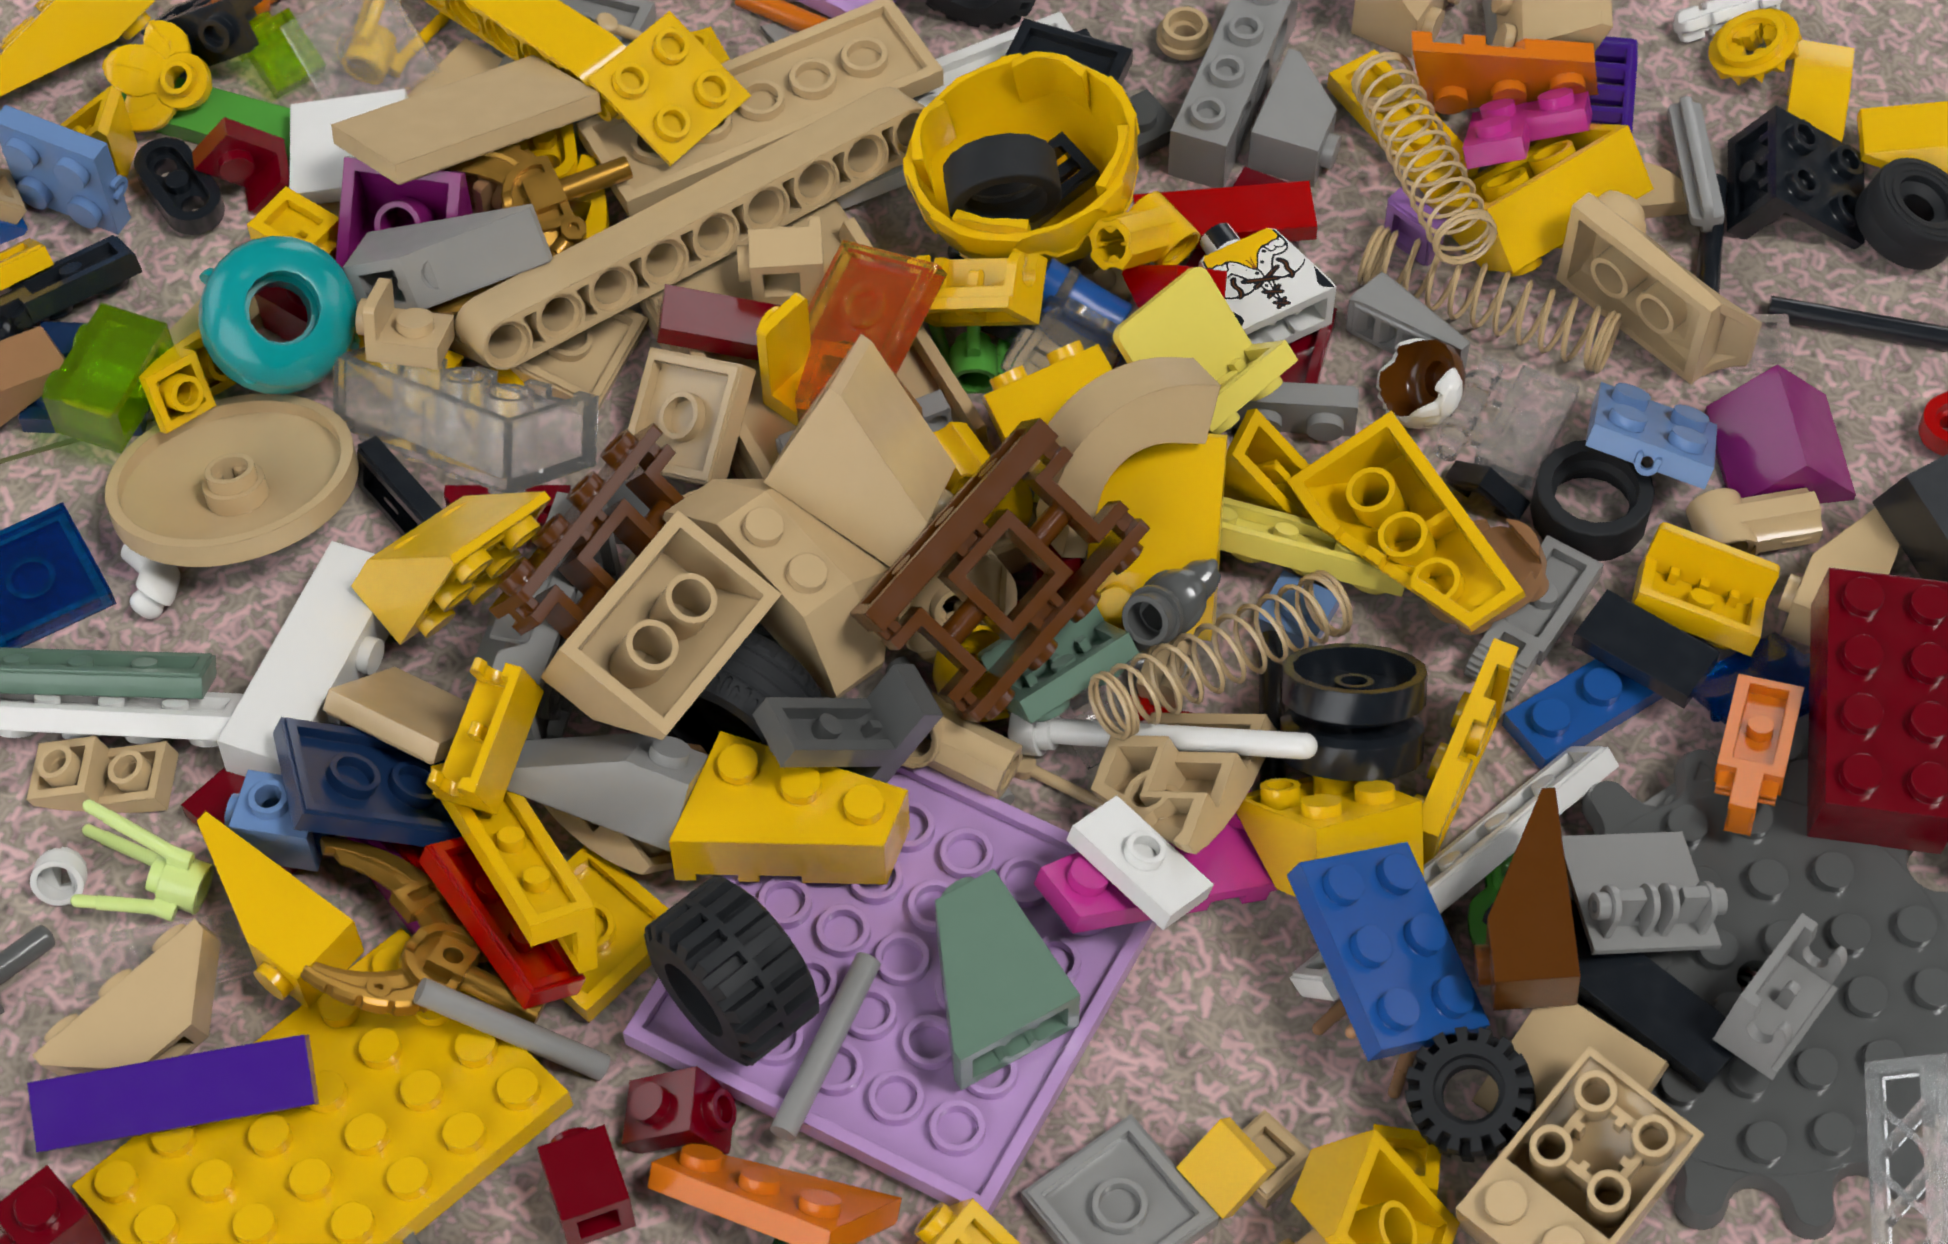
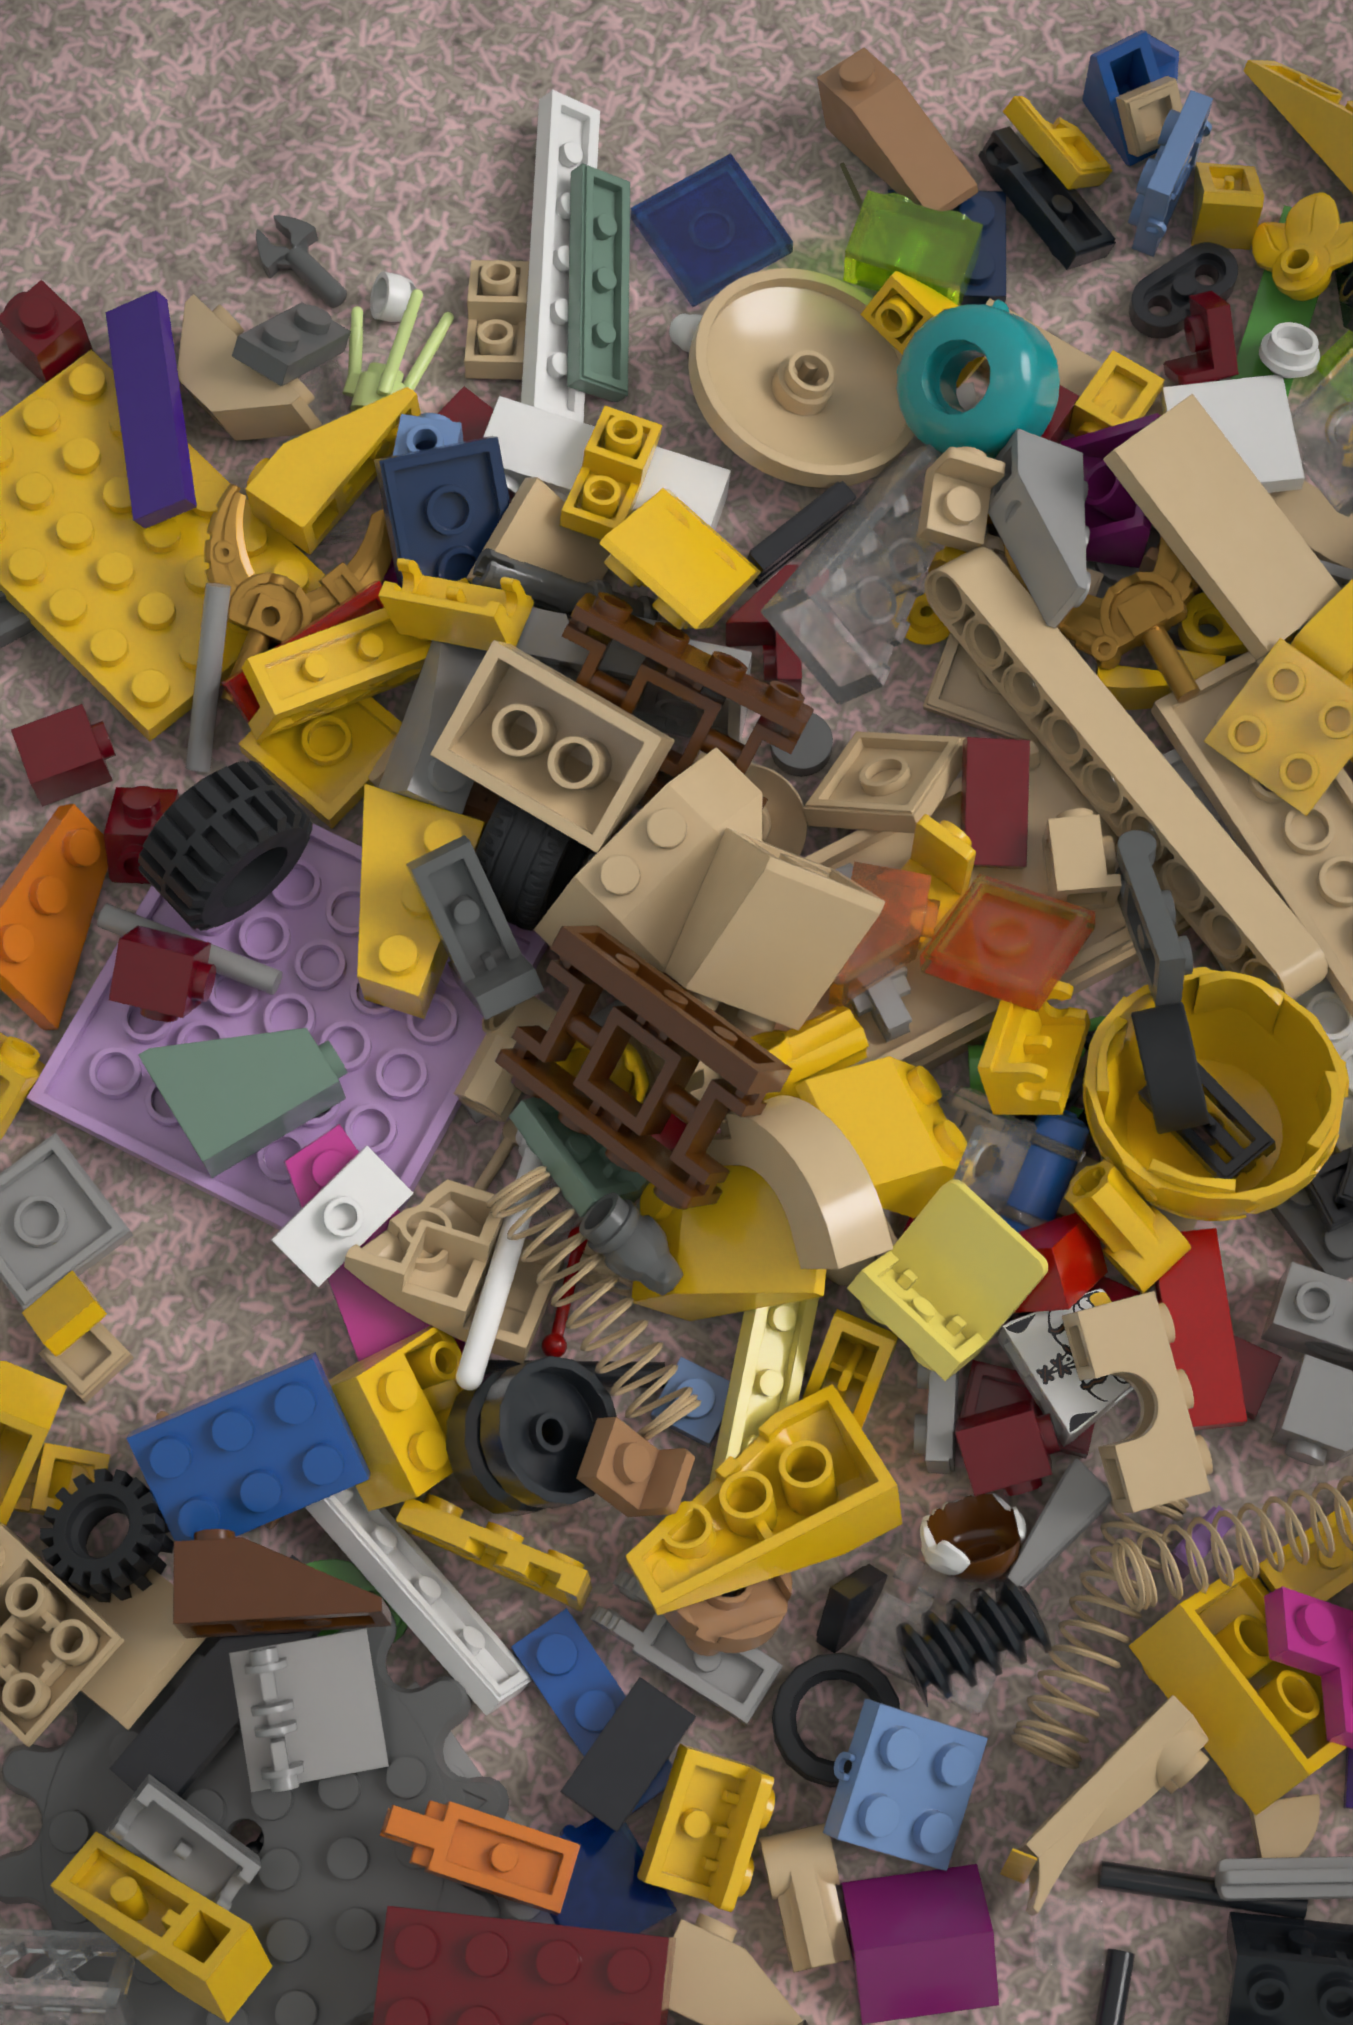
camera: 90 degrees right, 15 degrees up
none -> yellow slope [50,1831,273,2023]
none -> dark red brick [109,925,216,1022]
none -> dark grey plate [232,302,351,386]
none -> dark grey pin [472,548,658,621]
none -> yellow slope [559,406,663,540]
none -> medium nougat bracket [576,1417,695,1517]
none -> black piece [896,1576,1052,1707]
none -> dark red brick [955,1398,1061,1496]
none -> yellow piece [1000,1848,1037,1884]
none -> tan arch [1062,1291,1213,1513]
none -> dark grey plate [1115,830,1193,1007]
none -> white plate [1259,322,1320,378]

